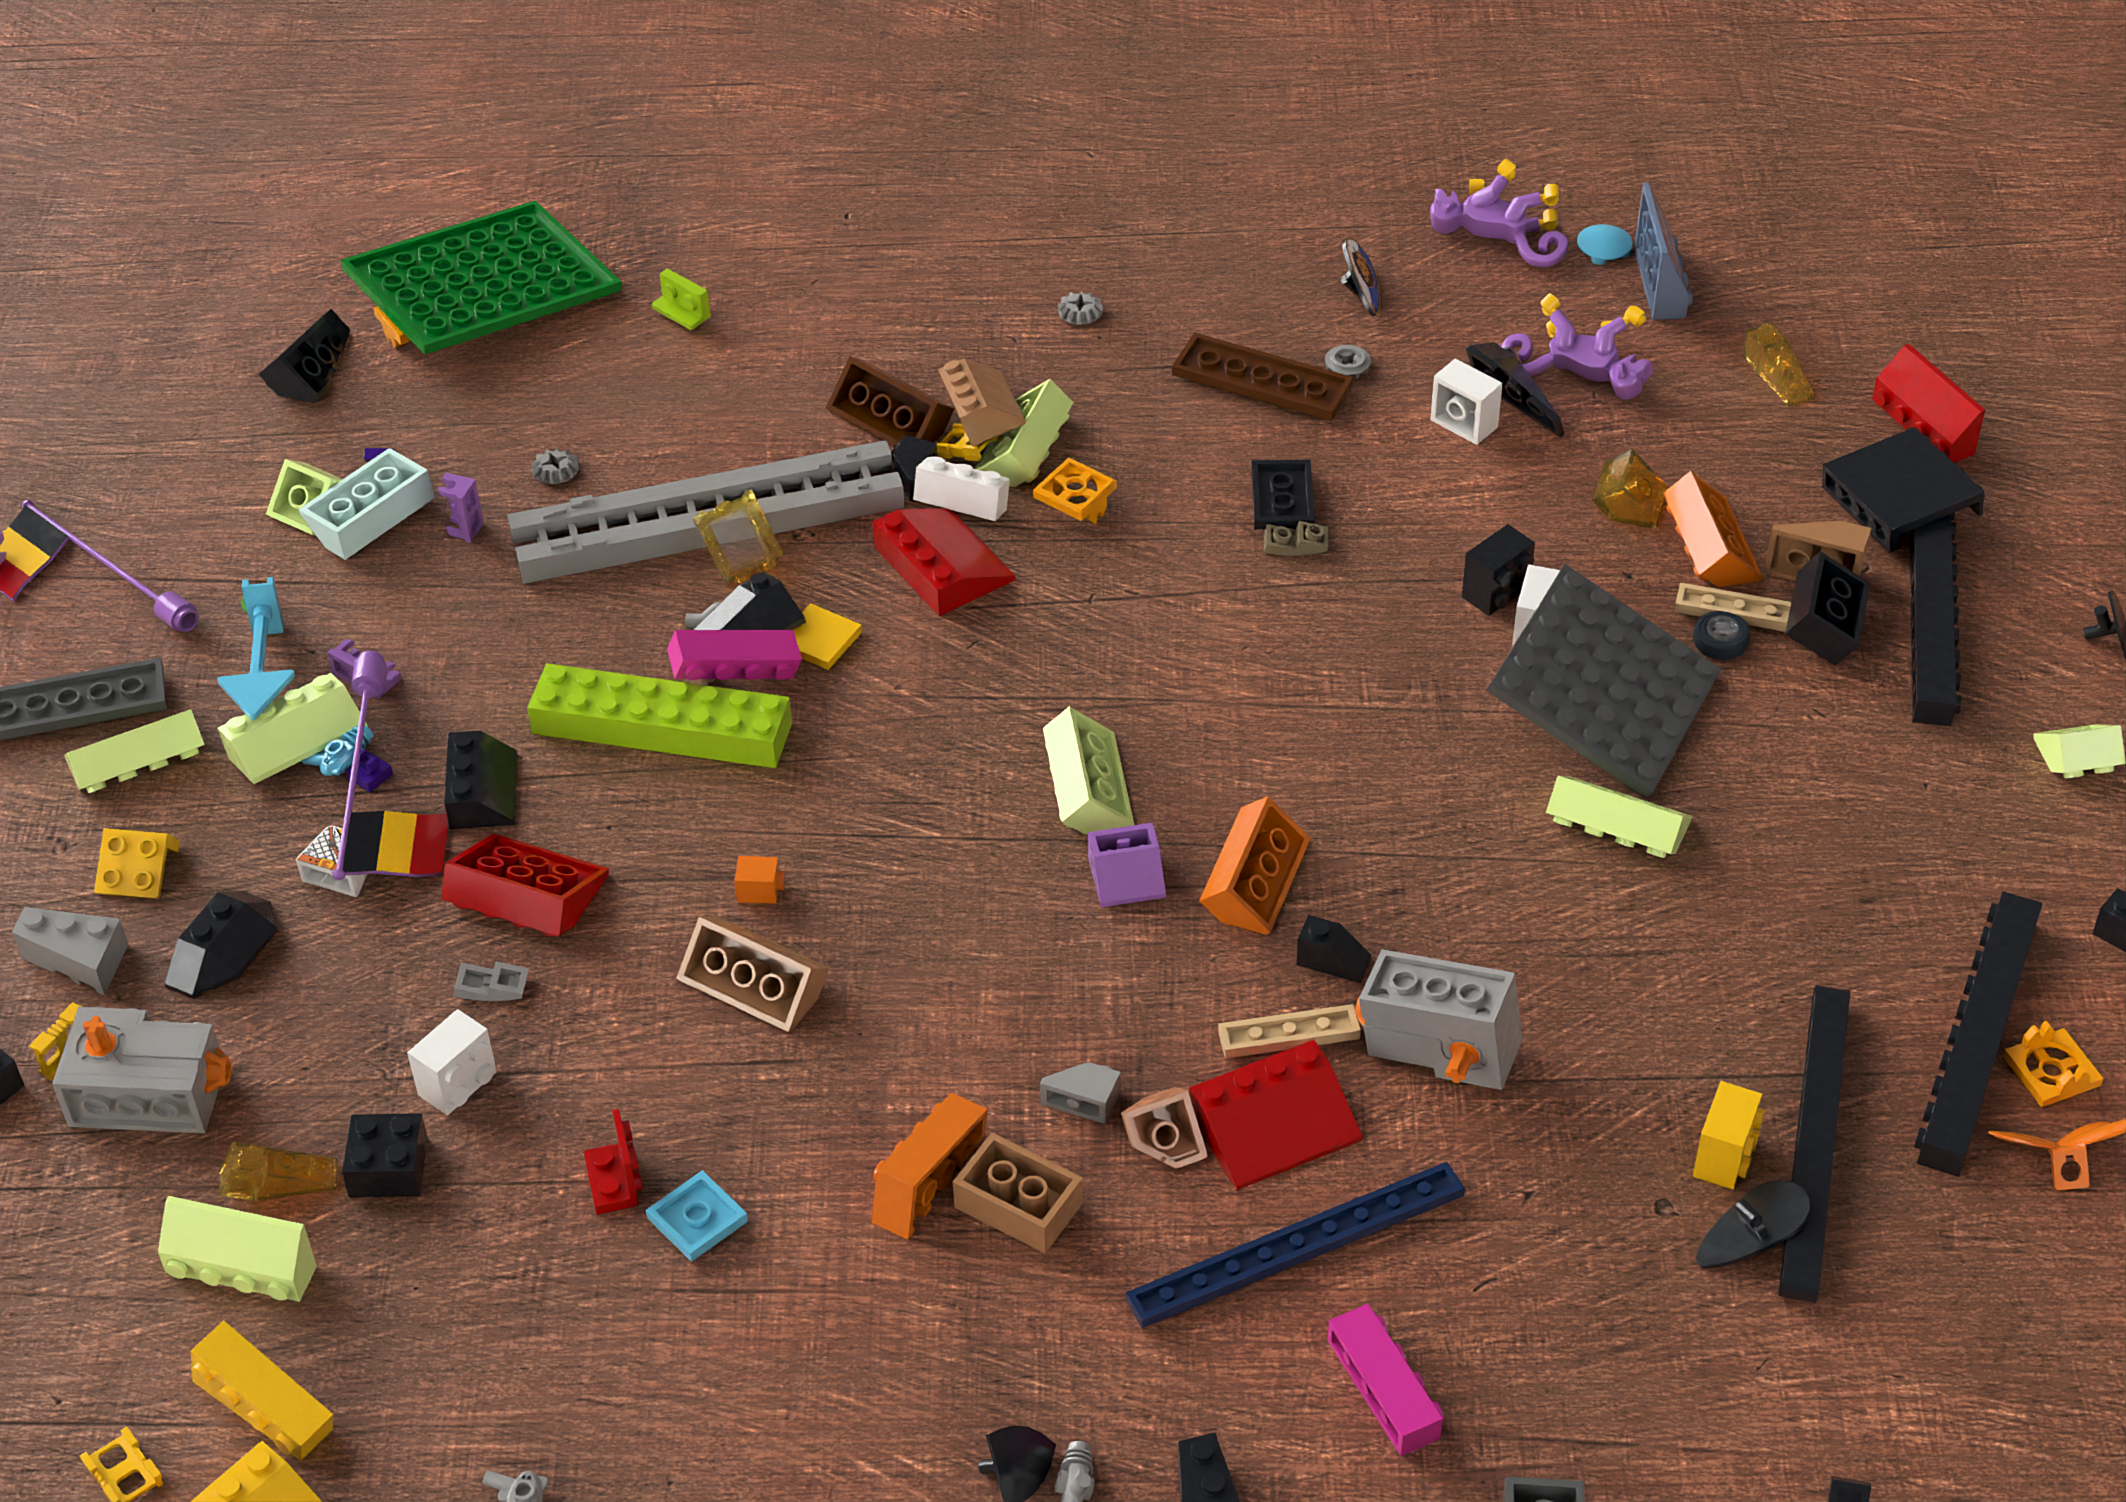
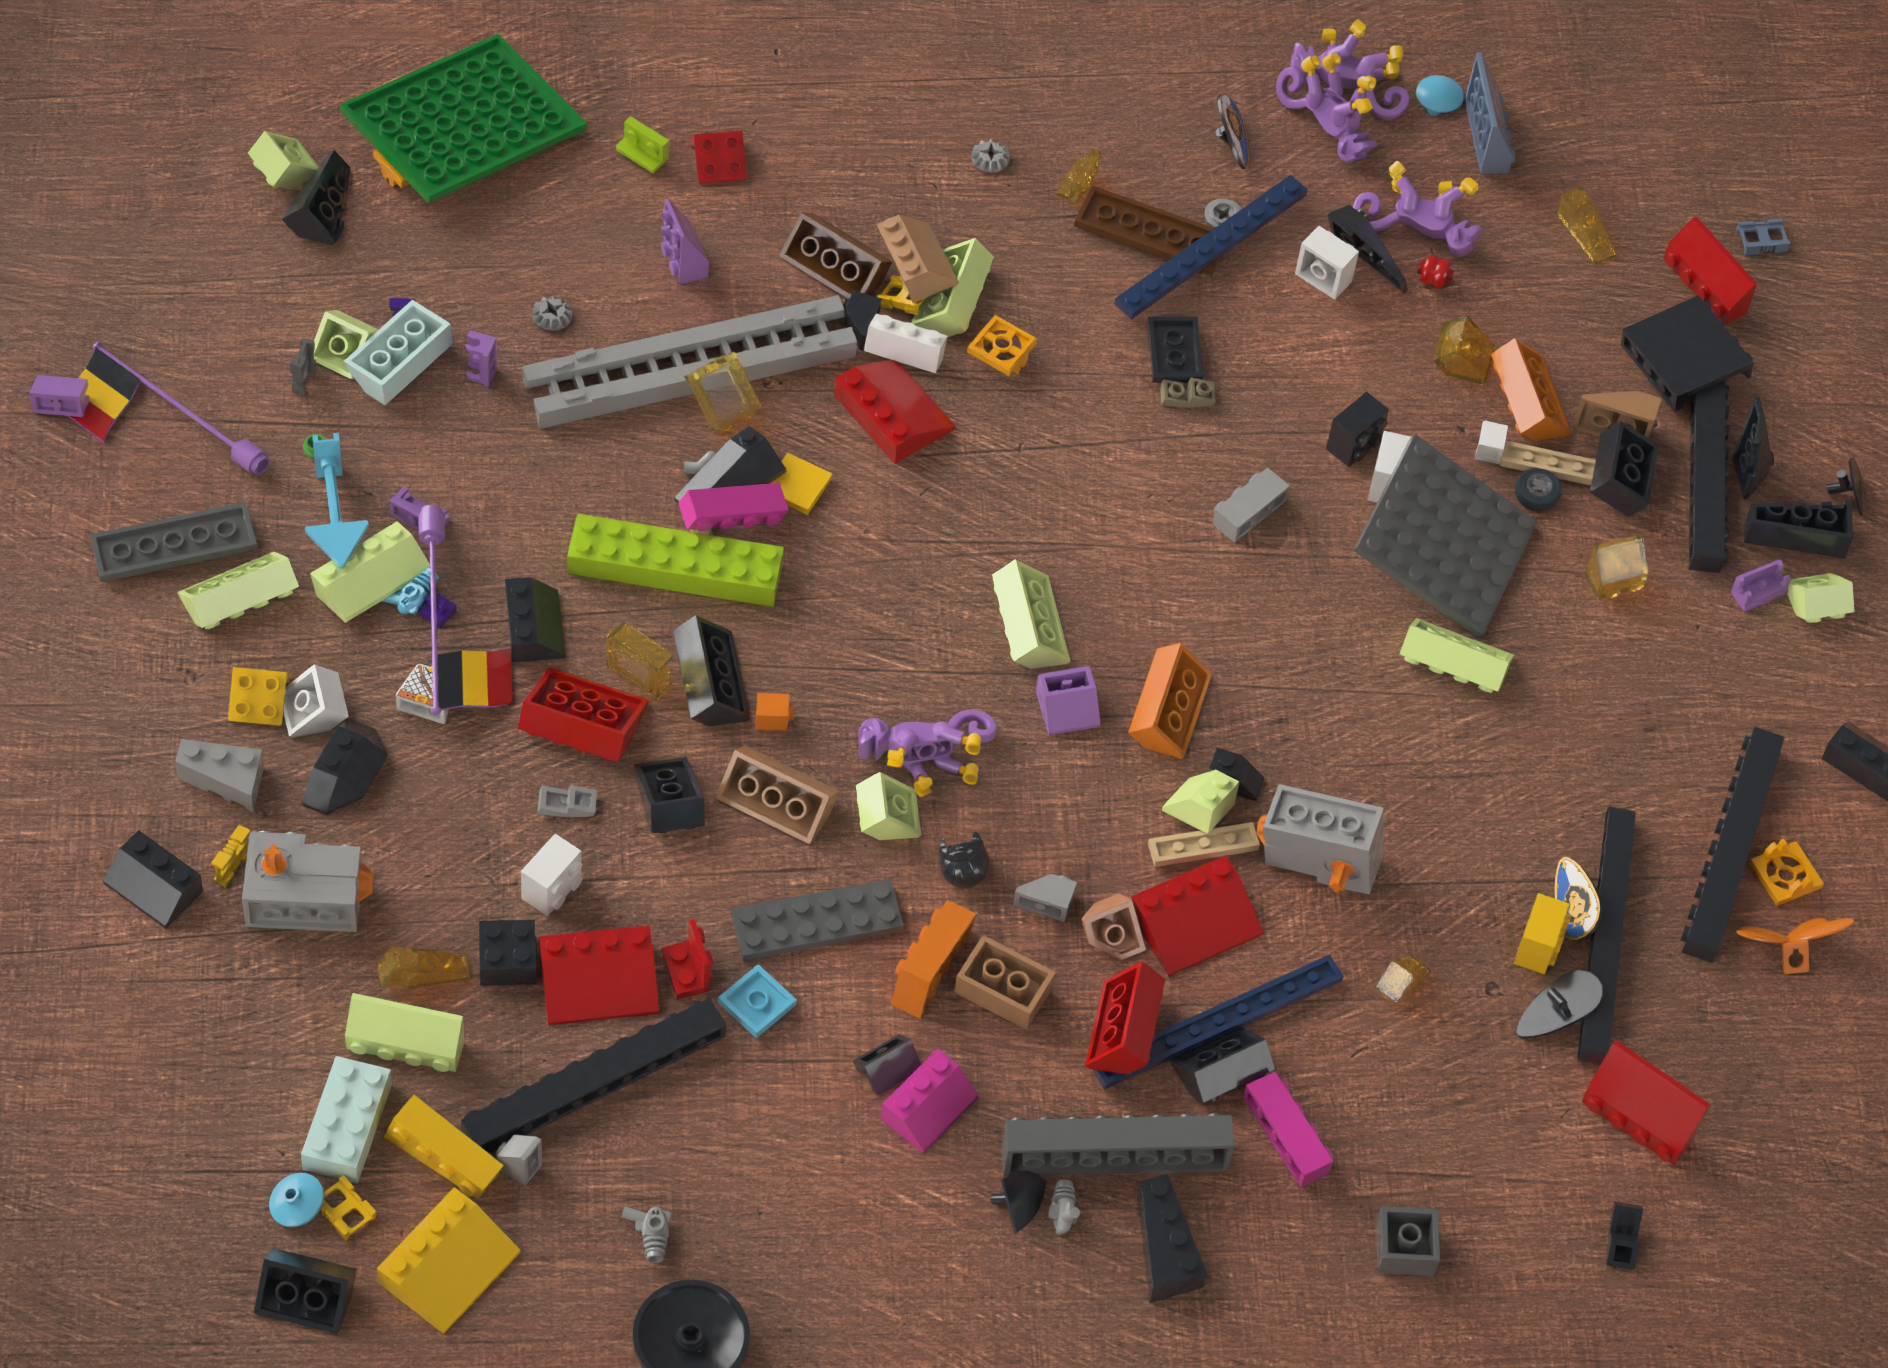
camera: 10 degrees left, 10 degrees up
none -> yellowish green slope [248,131,319,190]
none -> medium azure dish [269,1173,324,1227]
none -> white slope [284,664,349,738]
none -> dark grey piece [290,338,317,396]
none -> light aqua brick [301,1056,392,1183]
none -> black brick [461,998,726,1154]
none -> light grey slope [496,1135,542,1186]
none -> red slope [539,925,659,1025]
none -> clear yellow window [605,621,673,700]
none -> black slope [634,757,705,833]
none -> medium lavender slope [661,199,709,284]
none -> black slope [673,615,750,726]
none -> red bracket [691,130,747,184]
none -> dark grey plate [731,879,904,961]
none -> black panel [853,1034,921,1094]
none -> yellowish green slope [856,772,921,840]
none -> medium lavender animal [858,710,997,797]
none -> dark pink slope [881,1049,978,1153]
none -> black hair [939,832,990,889]
none -> dark grey brick [1001,1113,1235,1177]
none -> clear yellow bracket [1056,149,1101,204]
none -> red slope [1085,961,1165,1074]
none -> dark blue plate [1114,175,1308,320]
none -> yellowish green slope [1162,770,1239,834]
none -> black slope [1170,1027,1275,1103]
none -> light grey brick [1212,467,1290,543]
none -> medium lavender animal [1276,53,1377,162]
none -> clear yellow slope [1375,954,1431,1003]
none -> red piece [1417,255,1455,289]
none -> white panel [1475,421,1508,464]
none -> shield [1555,857,1603,941]
none -> red slope [1582,1040,1710,1166]
none -> clear yellow slope [1585,534,1649,599]
none -> medium lavender hinge [1731,559,1790,612]
none -> black wedge [1732,398,1774,499]
none -> sand blue piece [1736,218,1790,256]
none -> black wedge [1744,501,1853,559]

